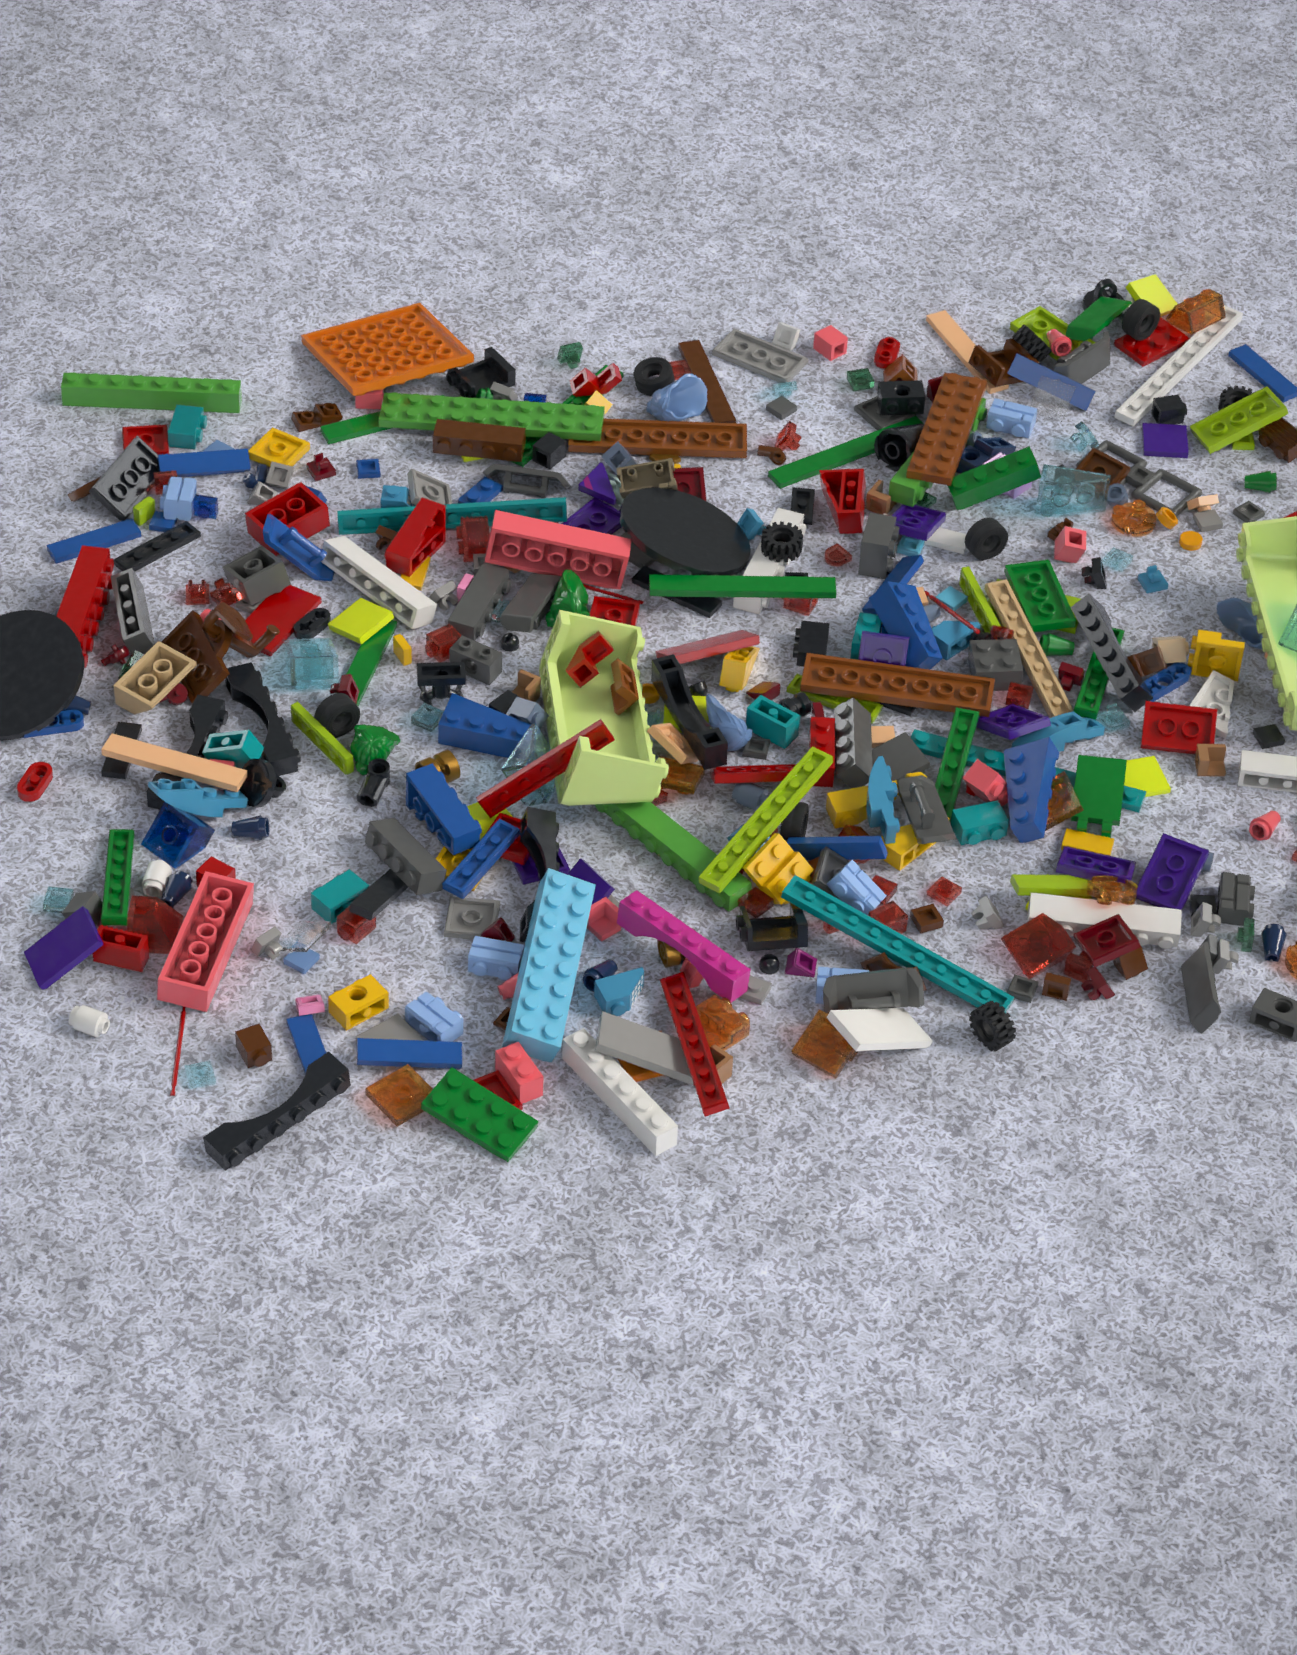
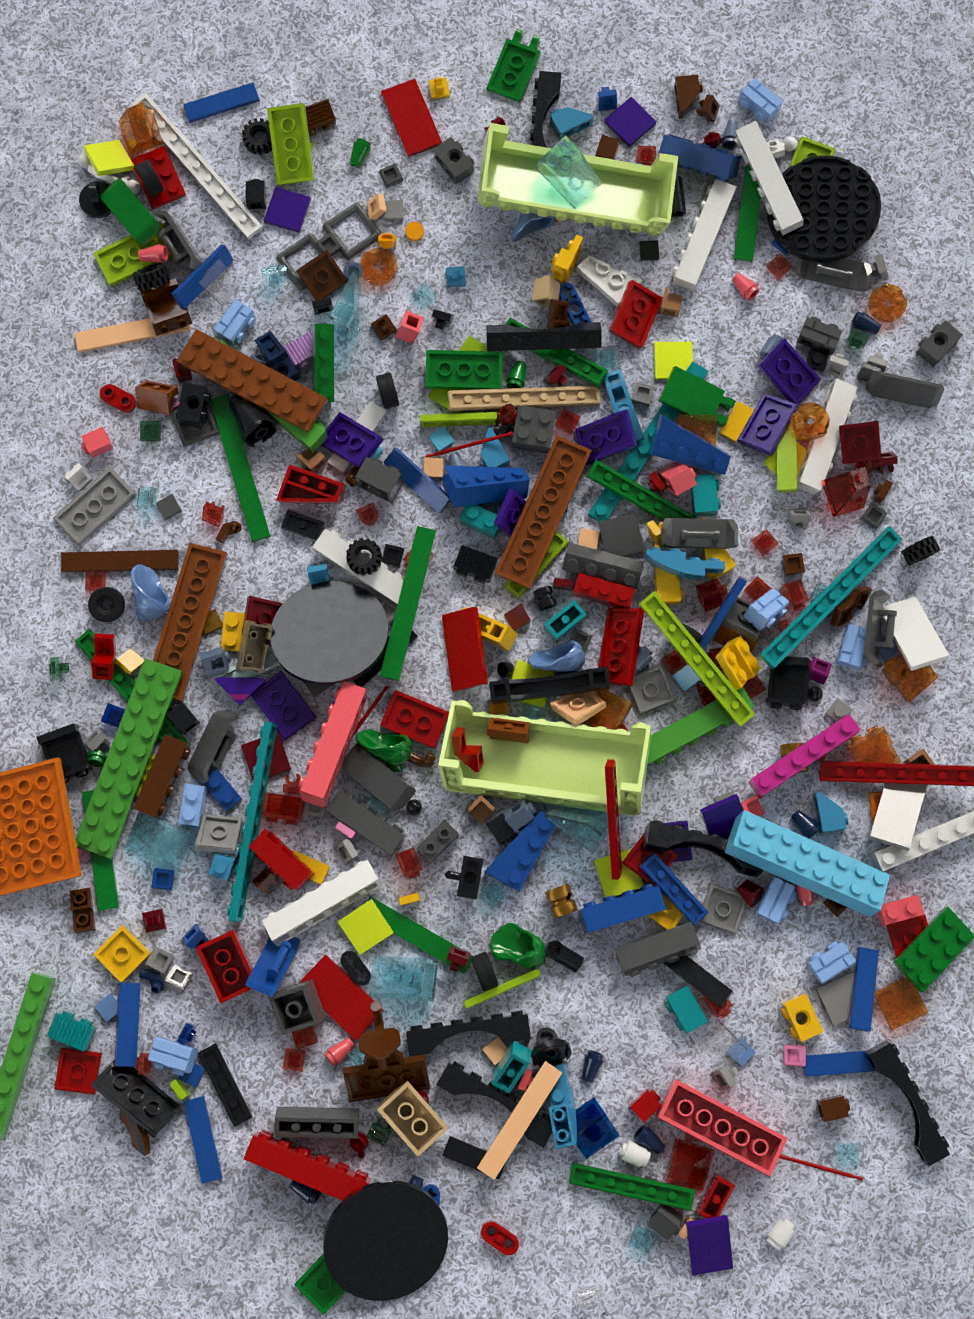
camera: 75 degrees left, 35 degrees up
none -> clear light blue slope [123,812,194,870]
none -> light blue brick [178,784,208,828]
none -> light grey tile [628,664,676,715]
none -> light grey plate [631,382,655,407]

